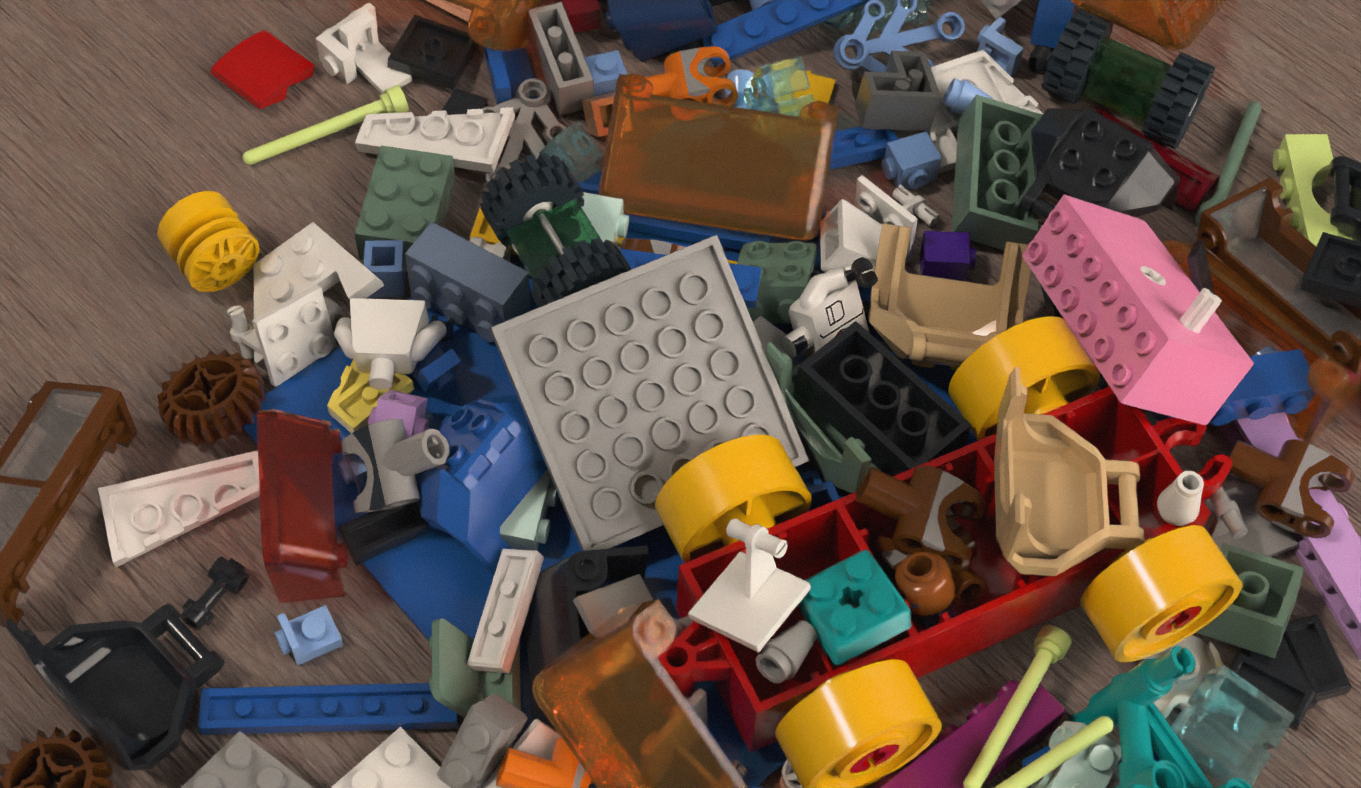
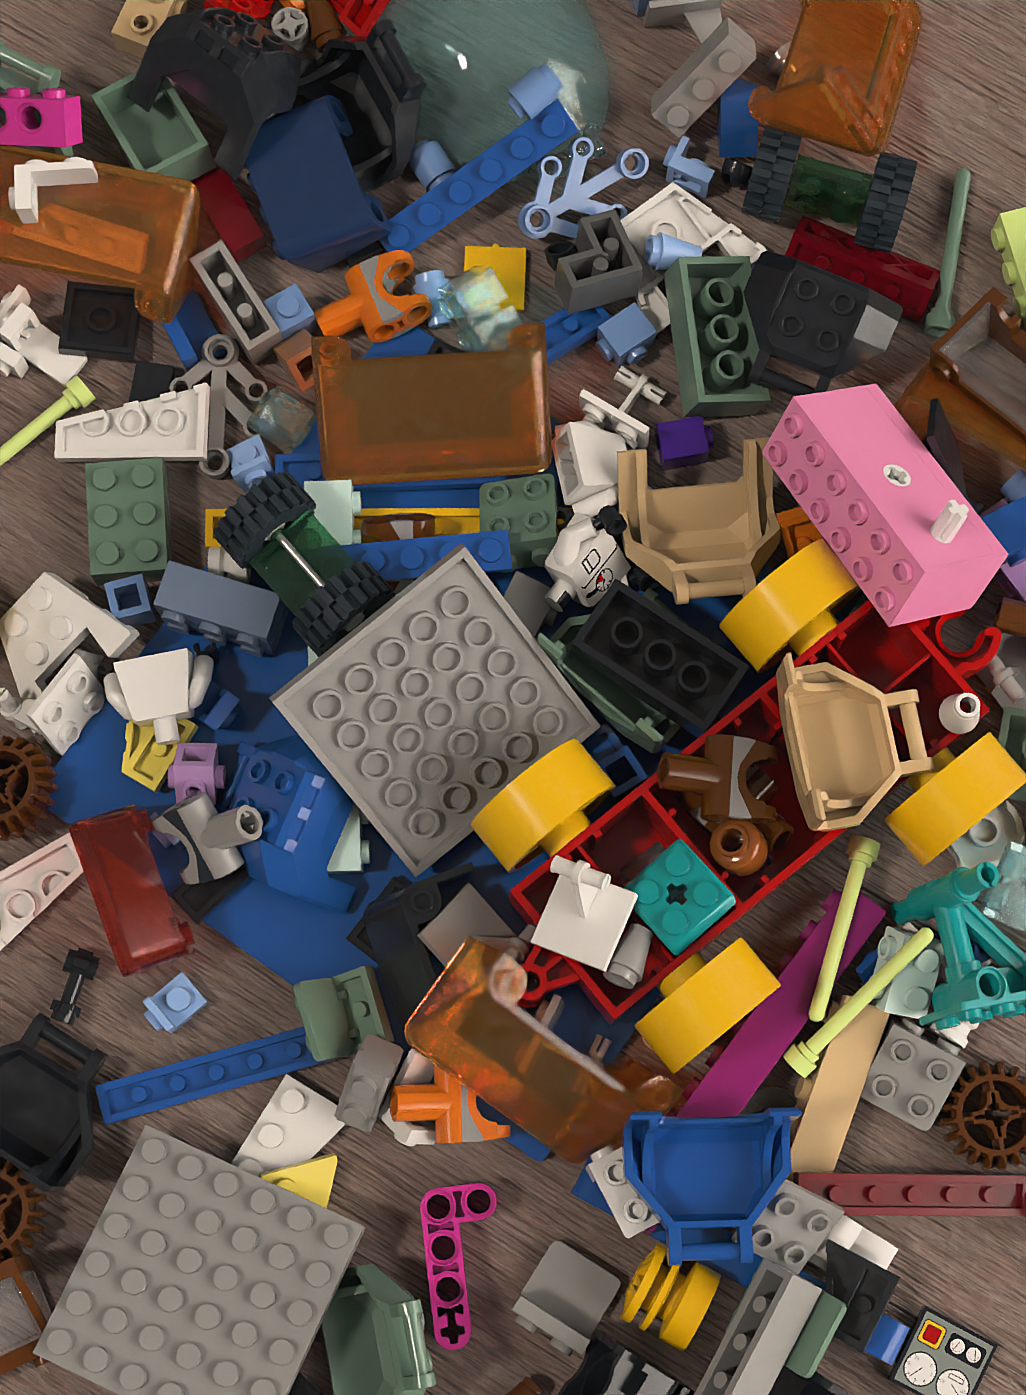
camera: 10 degrees left, 20 degrees up
white tile [466,549,544,674] -> none

